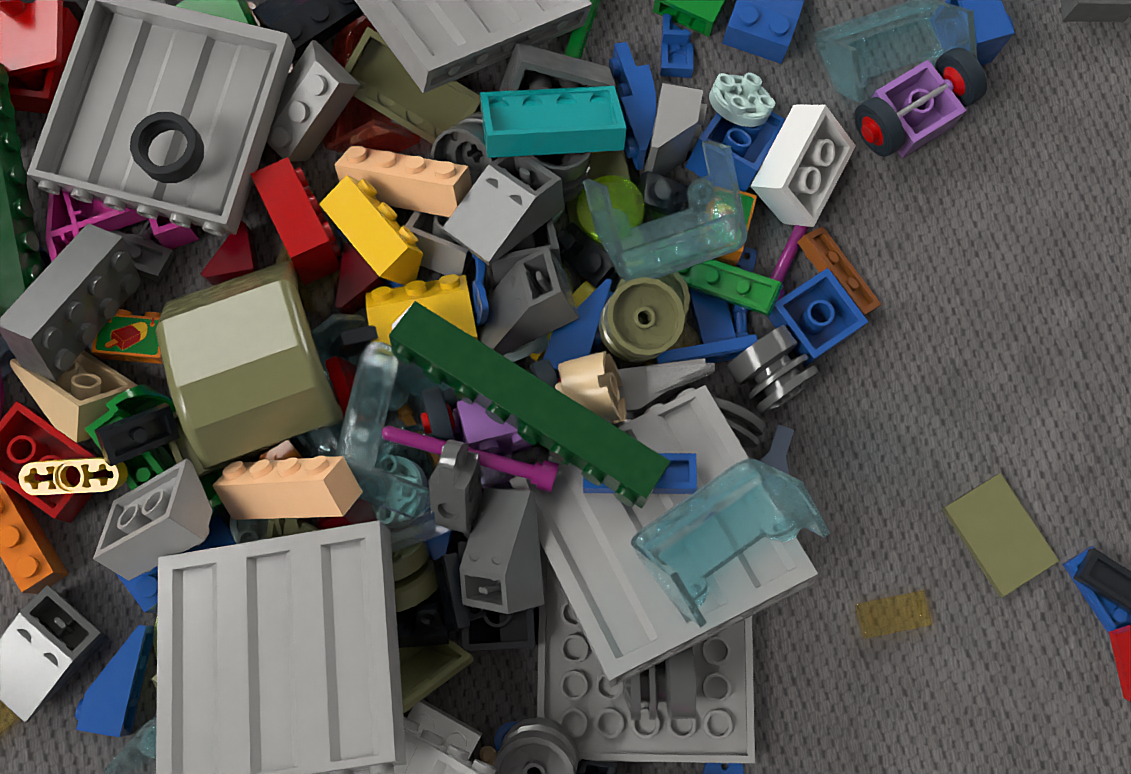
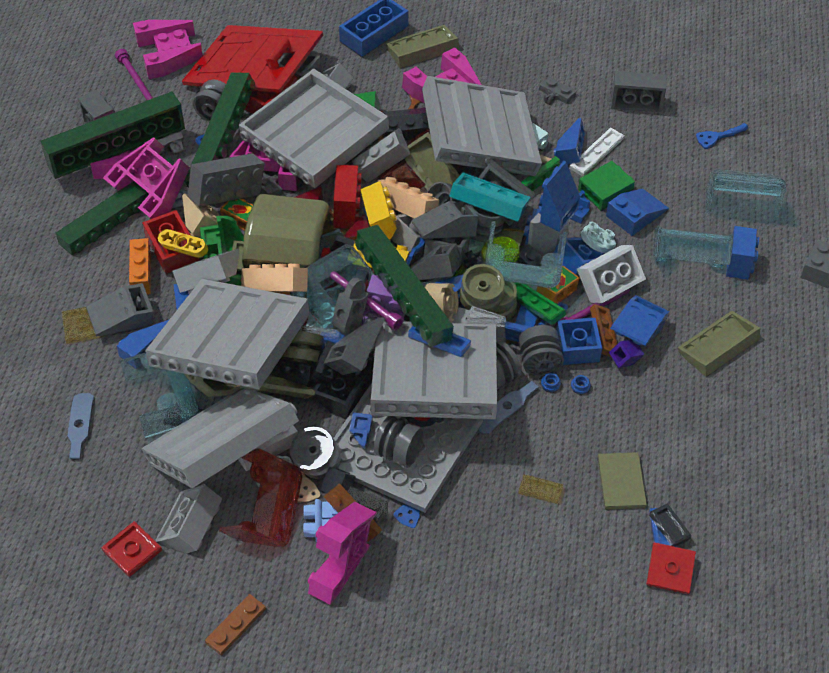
camera: 35 degrees right, 25 degrees down
black hinge [95,403,180,467] -> none
black tyre [130,112,204,183] -> none
clear light blue windscreen [631,459,830,628] -> none
brick [854,47,987,158] -> none
none -> blue slope [349,412,373,449]
none -> blue slope [539,161,580,232]
none -> blue plate [541,373,561,392]
none -> blue plate [571,375,591,394]
none -> dark purple brick [609,339,645,368]
none -> blue slope [610,295,670,346]
none -> olive slope [678,311,760,377]

